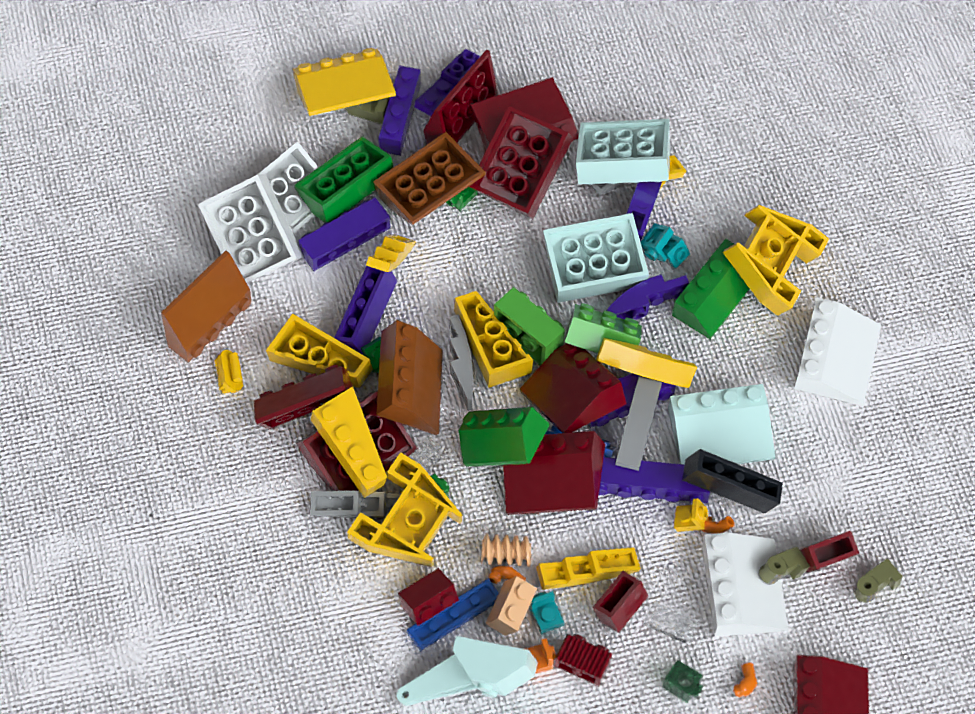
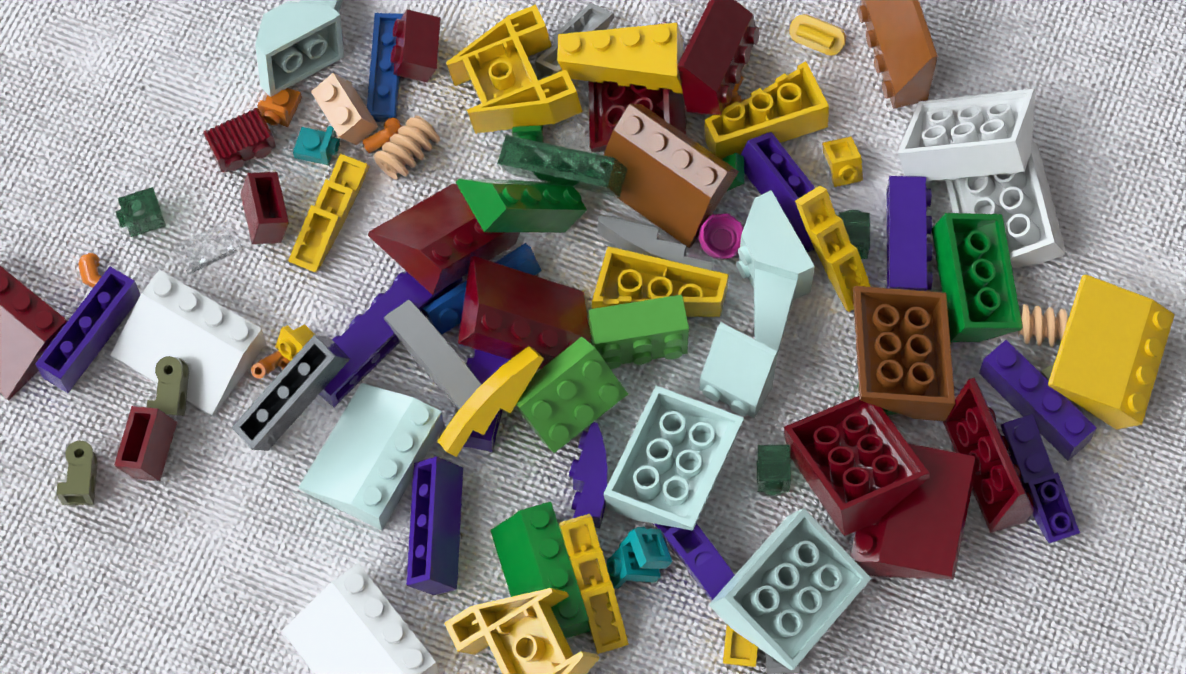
camera: 130 degrees right, 5 degrees up
none -> dark purple brick [35,266,141,393]
none -> dark purple brick [406,456,464,595]
none -> clear green brick [497,135,628,197]
none -> yellow slope [559,514,629,654]
none -> dark pink hair [699,213,744,260]
none -> light aqua slope [699,322,778,418]
none -> light aqua slope [737,190,815,355]
none -> clear green brick [756,445,791,496]
none -> yellow bracket [822,136,863,187]
none -> clear green brick [838,210,870,259]
none -> light nougat piece [1018,304,1069,348]

